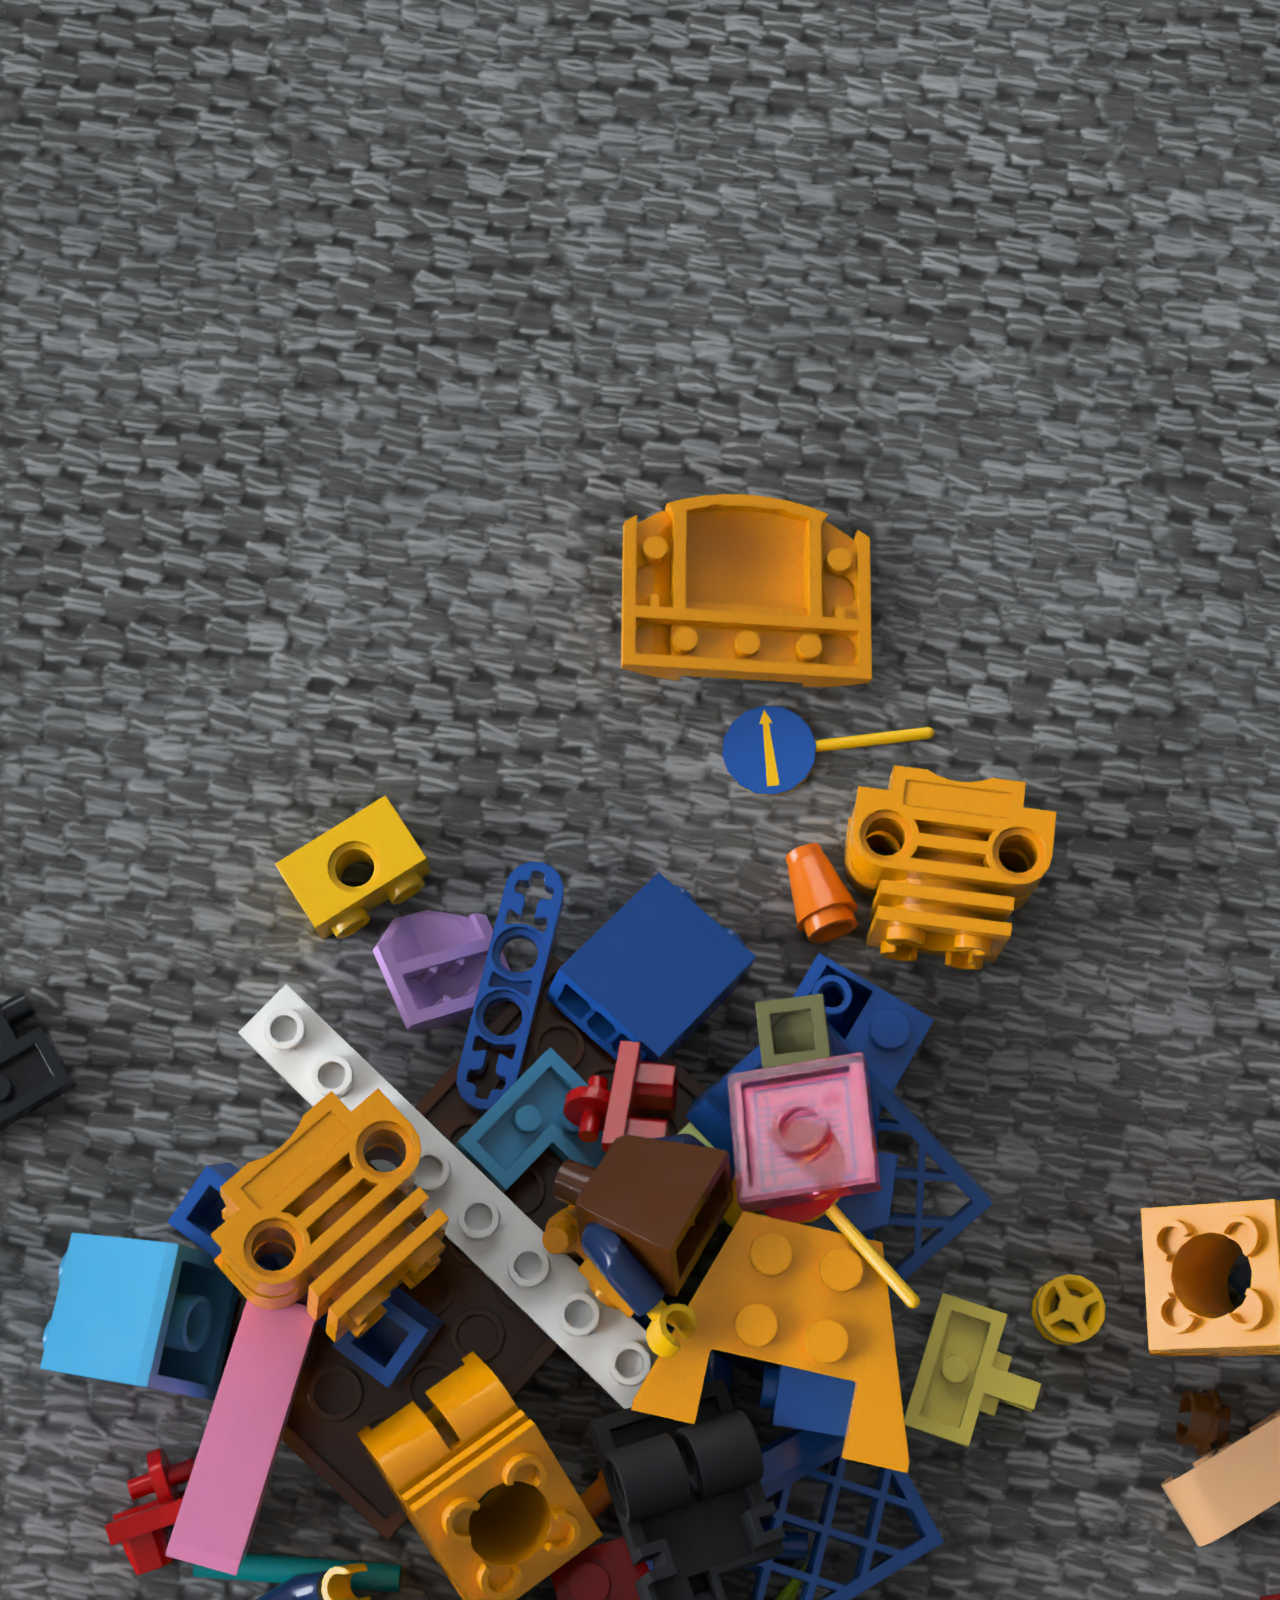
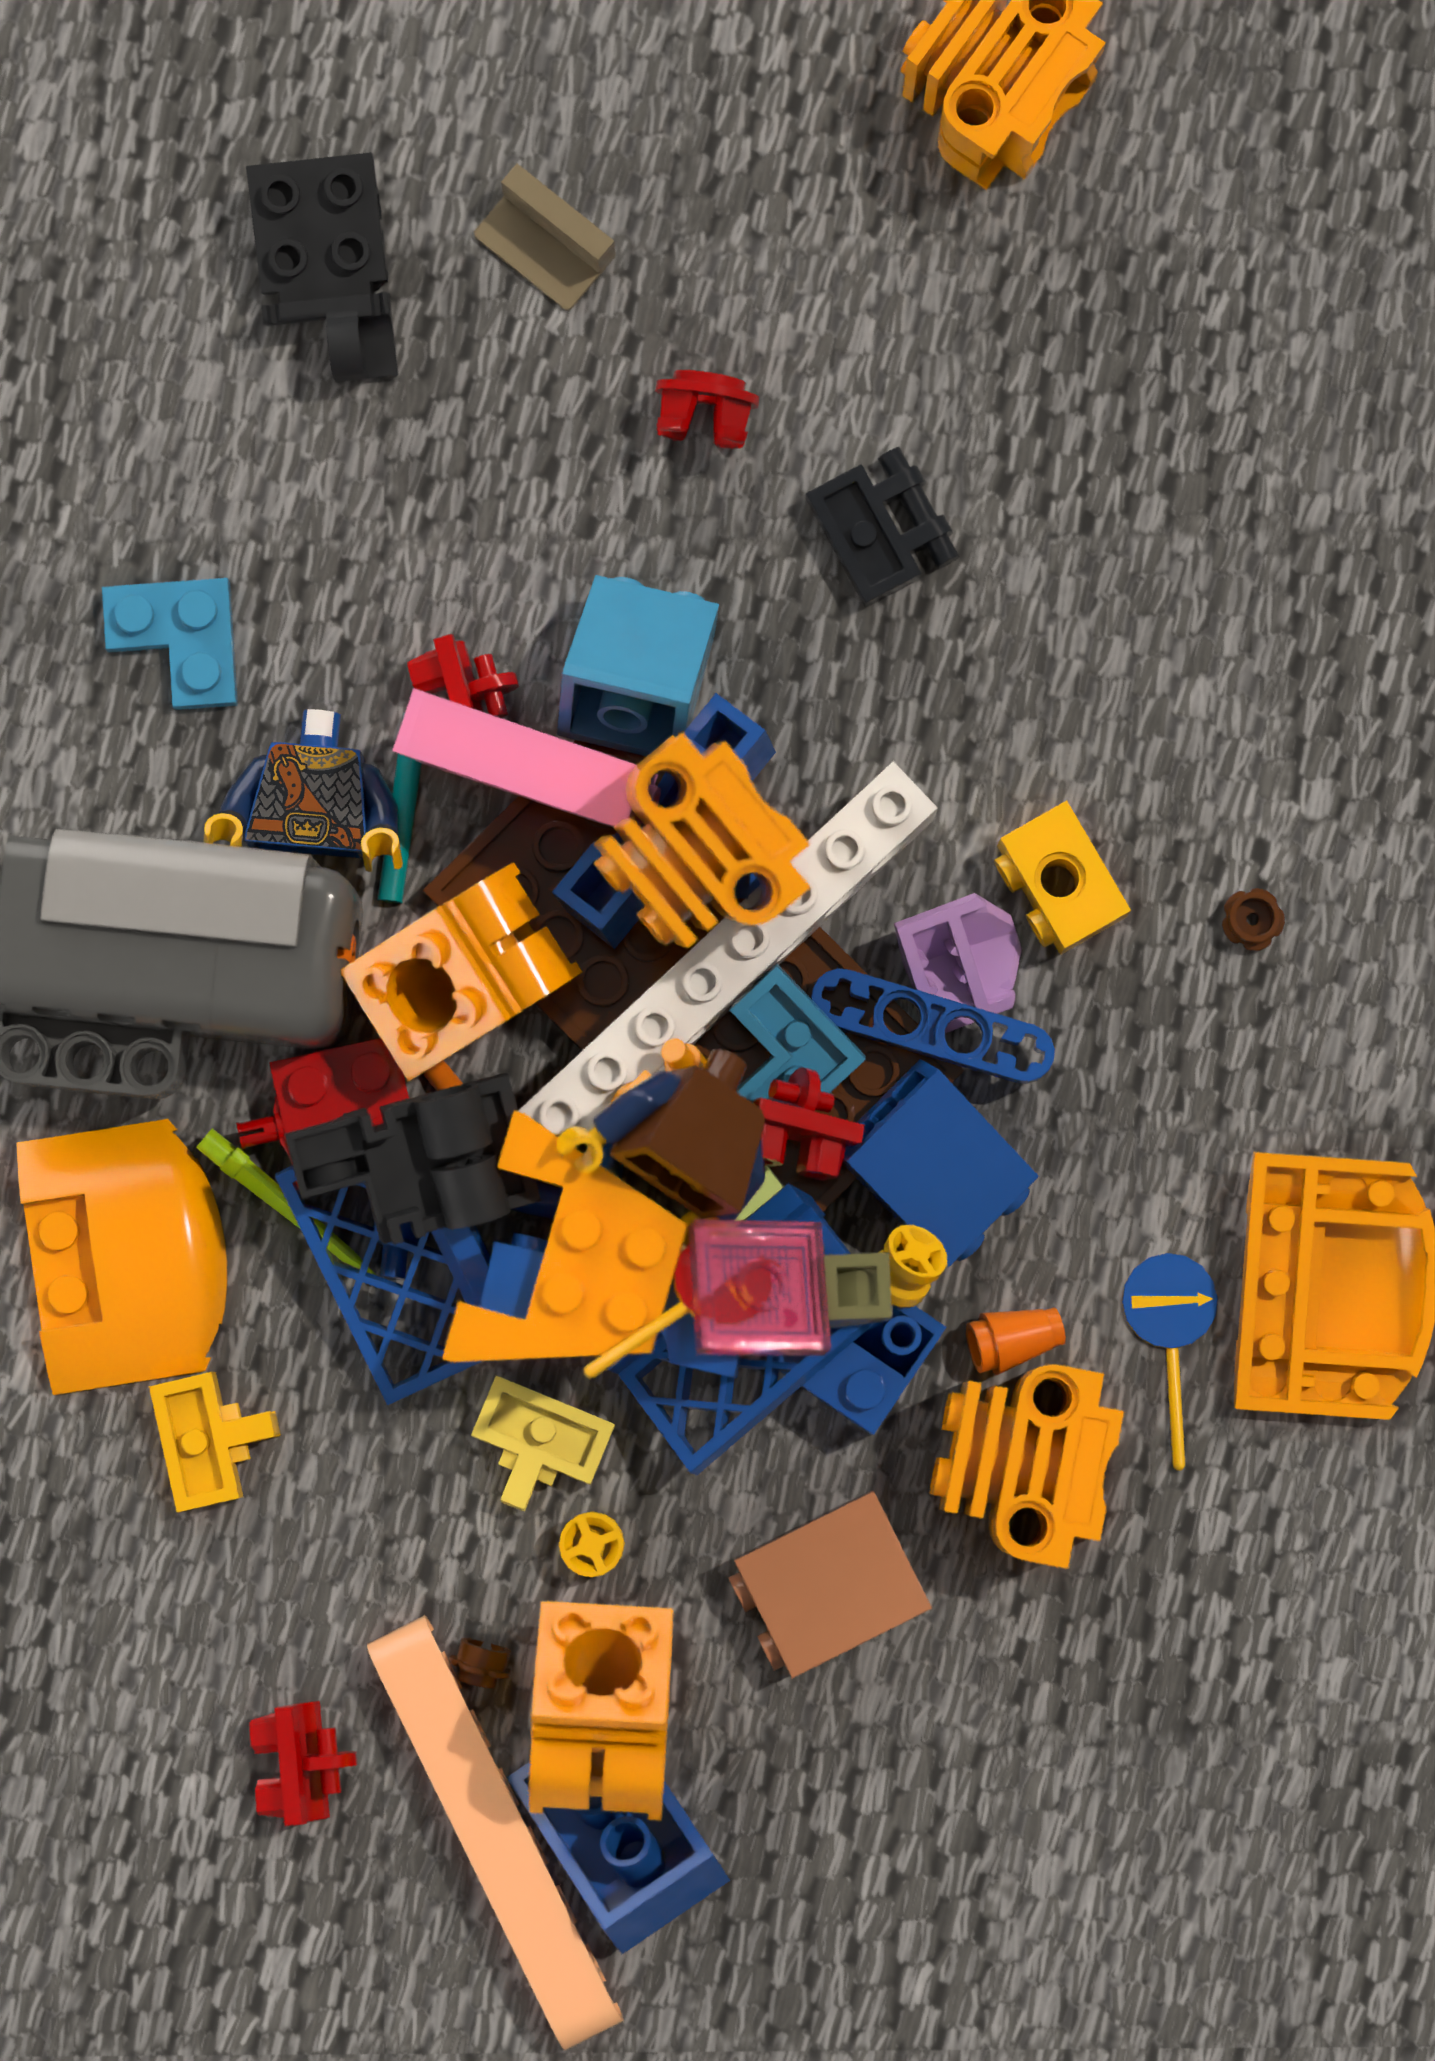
camera: 95 degrees right, 10 degrees up
none -> nougat brick [728,1491,932,1678]
none -> yellow wheel [877,1225,947,1308]
none -> reddish brown plate [1222,888,1285,951]

